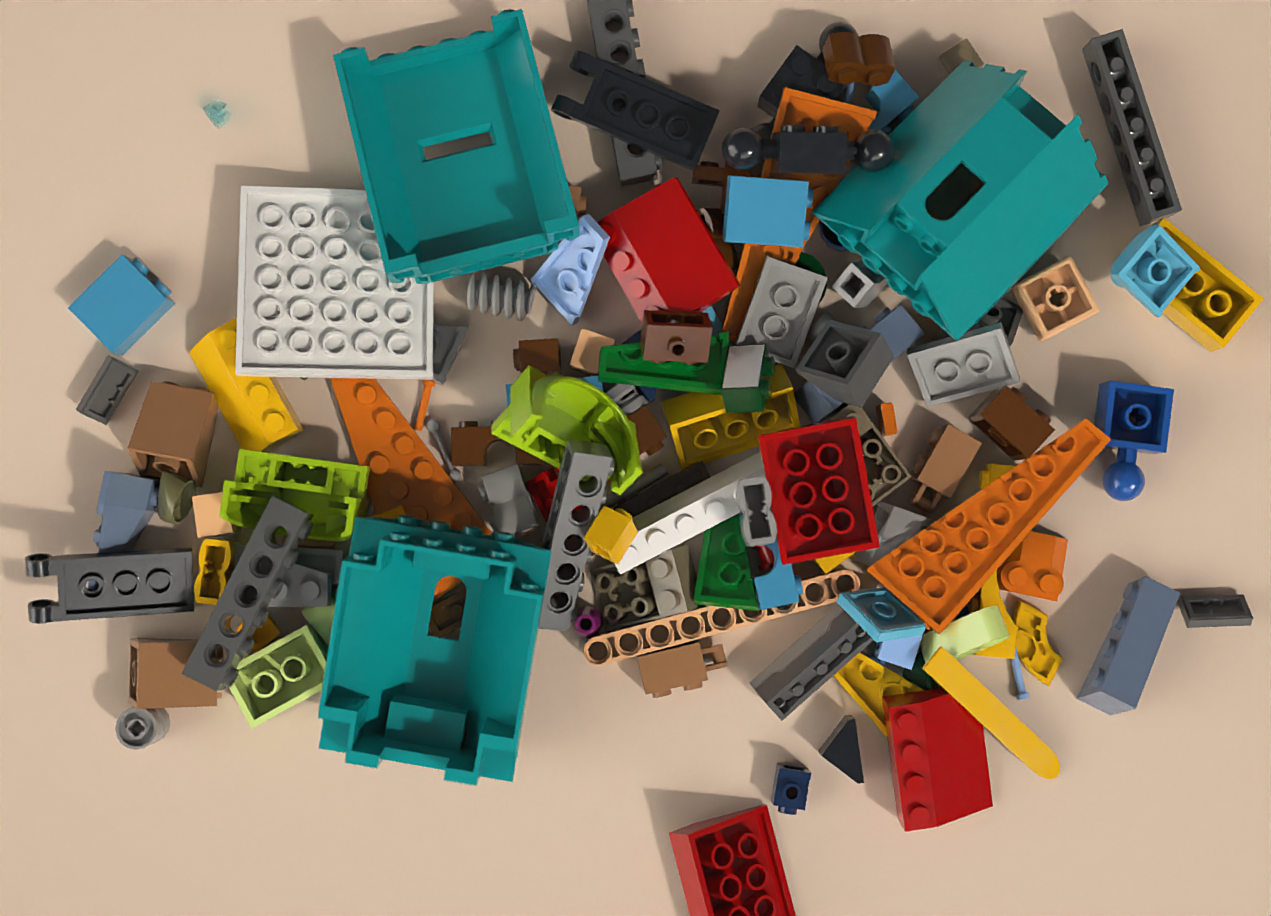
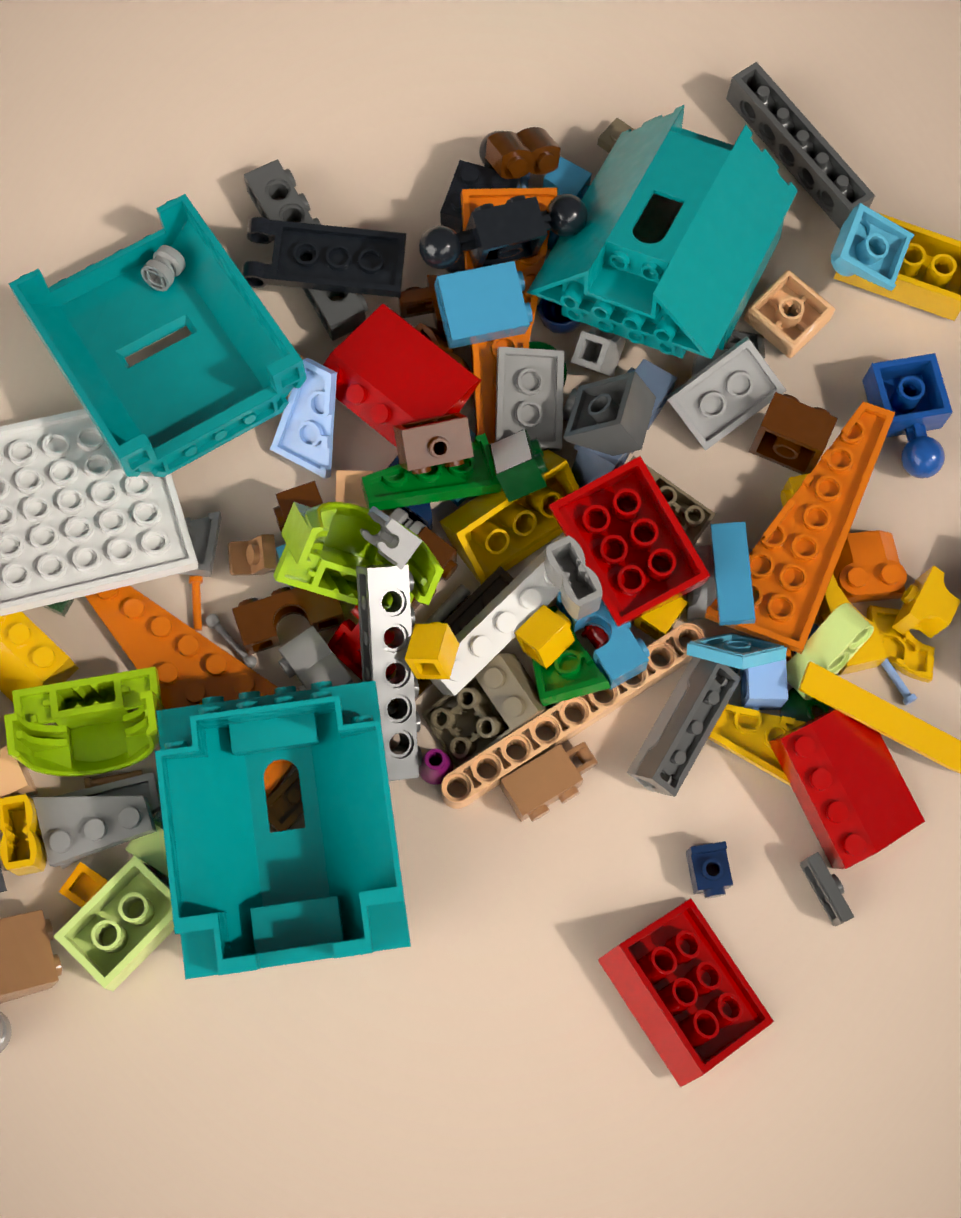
camera: 20 degrees left, 15 degrees down
dark grey brick [181,496,314,691] -> none
light grey piece [466,272,536,321] -> none
black slope [818,715,864,784] -> none
orange tile [876,402,898,437] -> none
medium nougat brick [910,424,982,514] -> none
none -> light grey wheel [141,245,186,292]
none -> medium nougat bracket [227,534,277,576]
none -> light grey hinge [360,506,423,570]
none -> yellow brick [514,604,575,669]
none -> dark azure tile [710,522,756,626]
none -> dark grey plate [800,852,854,927]
none -> yellow brick [892,566,961,639]

